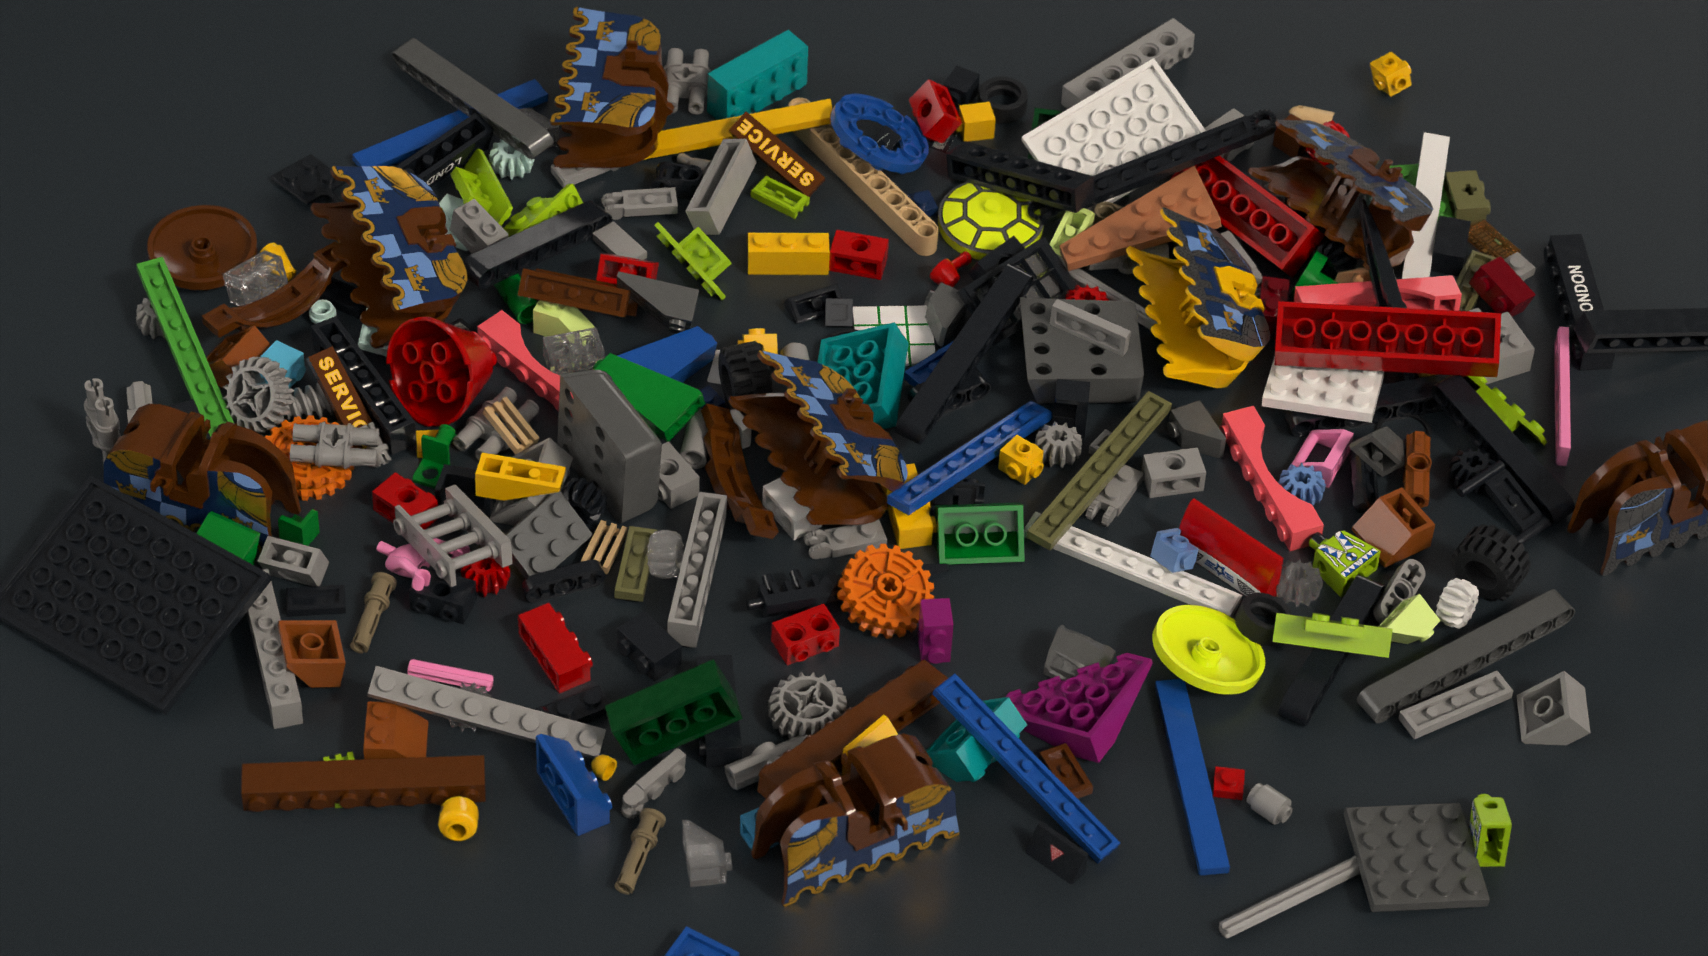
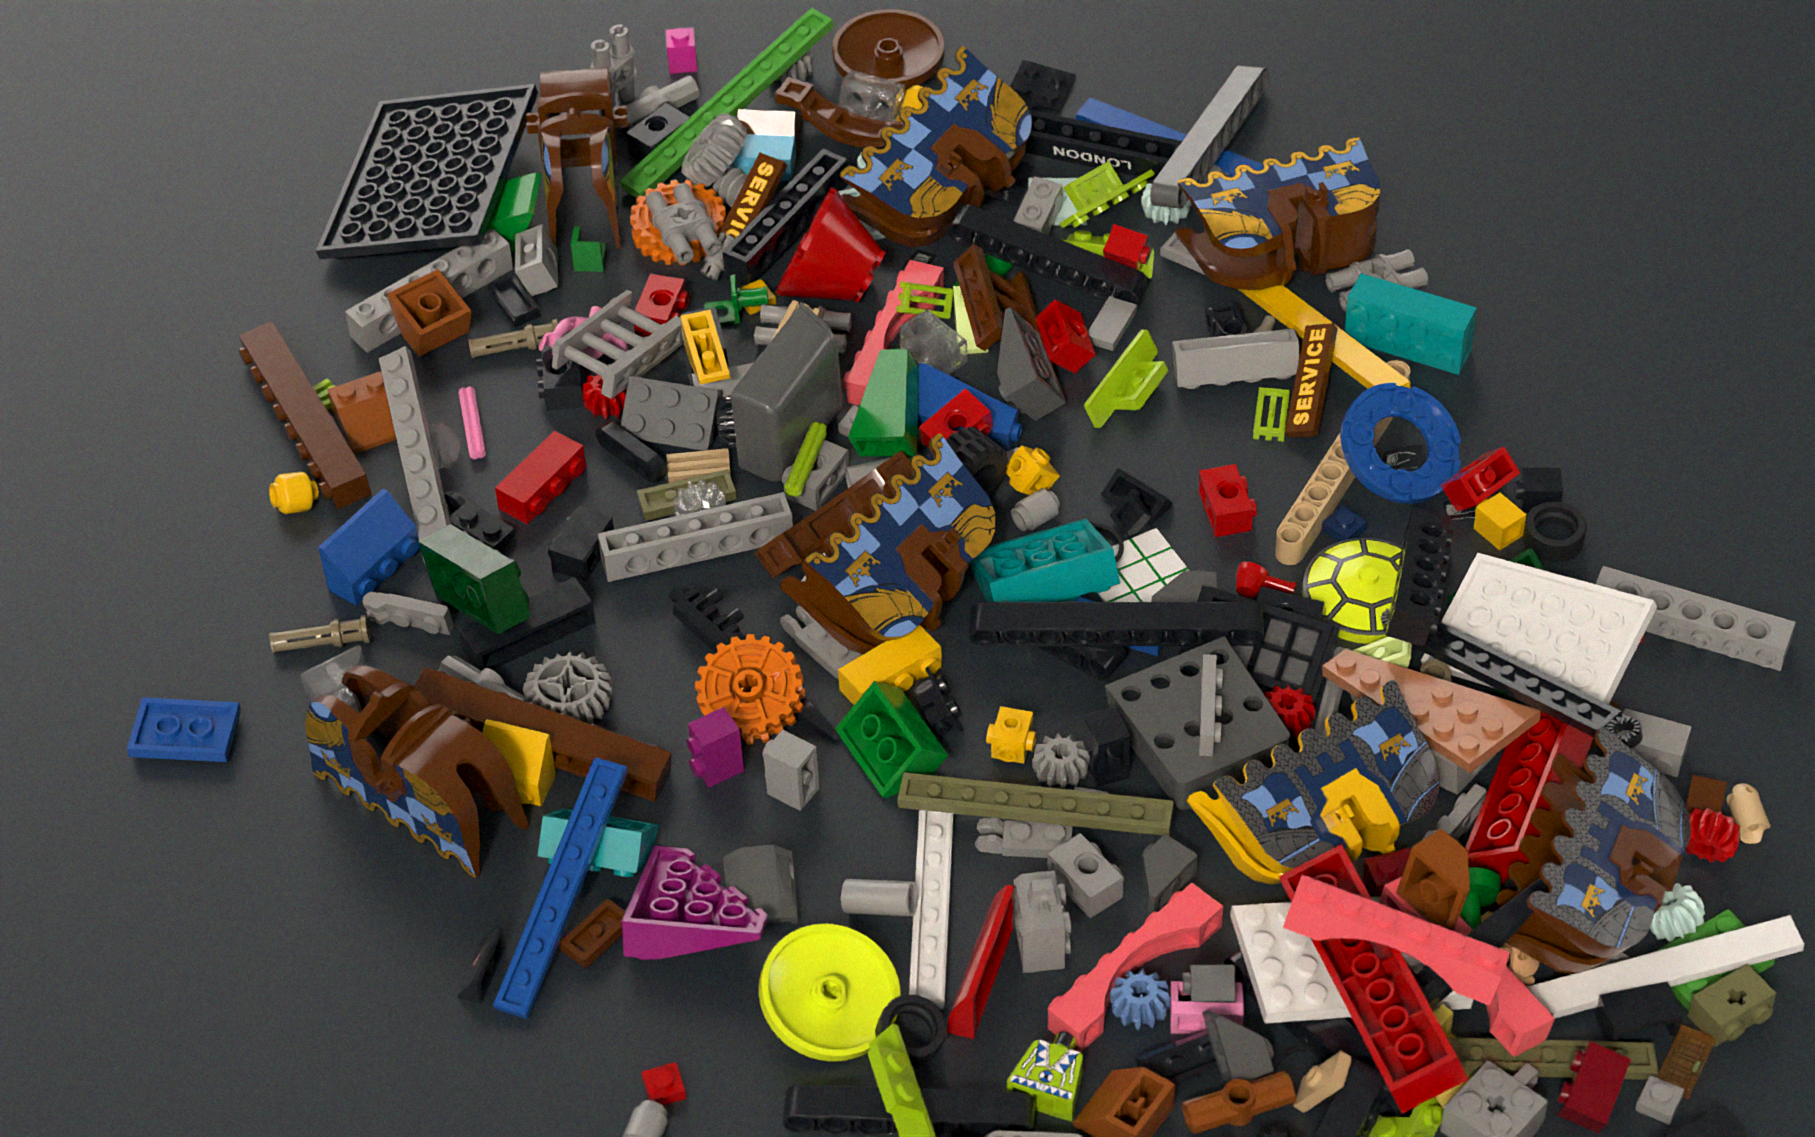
camera: 70 degrees right, 0 degrees up
yellow hinge [591,754,617,781] -> none
light grey hinge [601,187,678,220] -> none
yellow slope [747,232,830,275] -> none
red brick [771,604,840,665] -> none
blue tile [887,401,1052,516] -> none
medium blue brick [1150,528,1199,573] -> none
blue tile [1155,679,1230,876] -> none
clear gear [1276,558,1323,608] -> none
none -> dark pink brick [666,28,697,74]
none -> light grey brick [762,730,819,811]
none -> lime axle [784,422,827,497]
none -> light grey pin [841,879,918,916]
none -> lime tile [896,281,953,319]
none -> red brick [919,388,993,448]
none -> light grey hinge [1013,870,1071,973]
none -> red brick [1103,224,1152,270]
none -> dark grey brick [1182,965,1235,1002]
none -> coral arch [1283,875,1510,1005]
none -> tan plate [1293,1051,1351,1113]
none -> dark orange slope [1396,828,1470,931]

